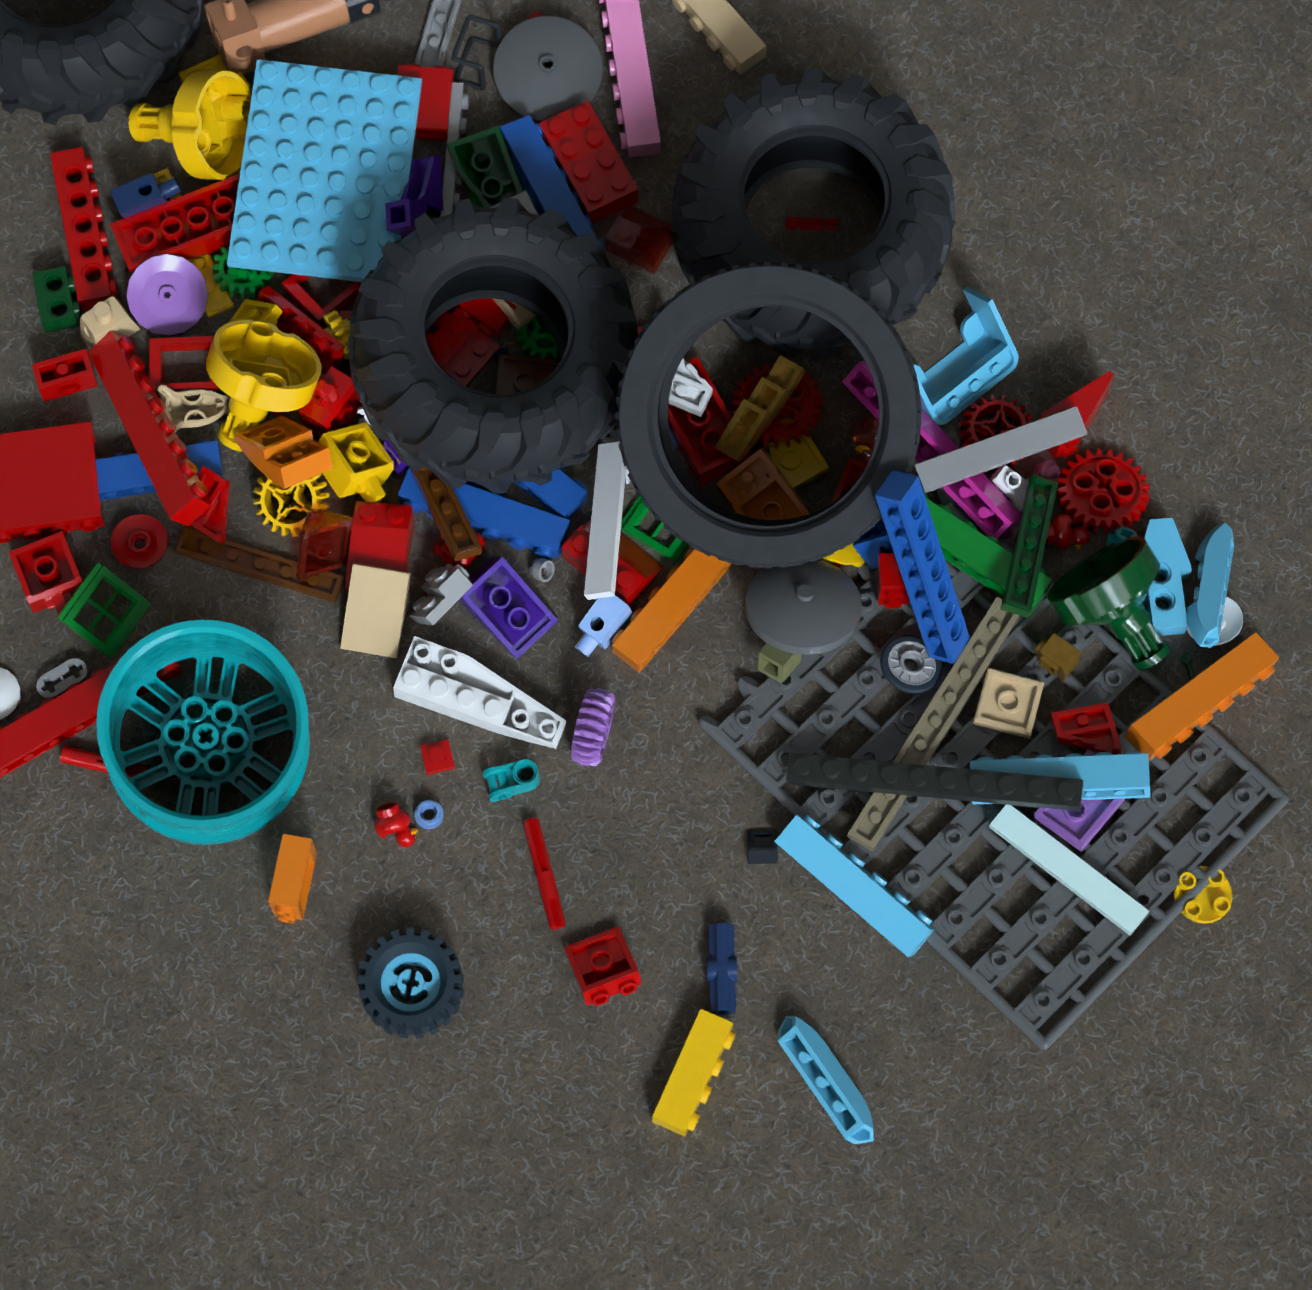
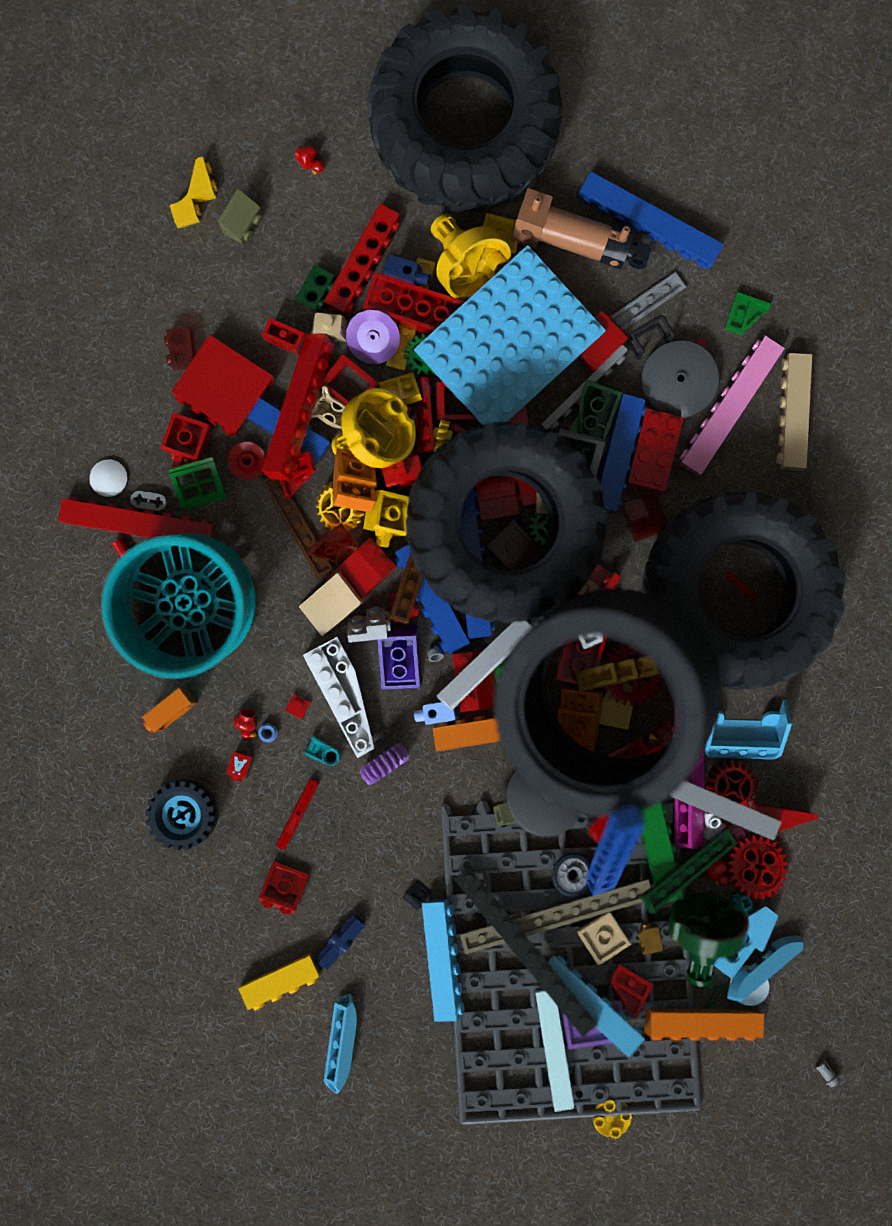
camera: 45 degrees right, 15 degrees up
dark purple arch [385,155,444,237] -> none
none -> red brick [226,751,254,782]

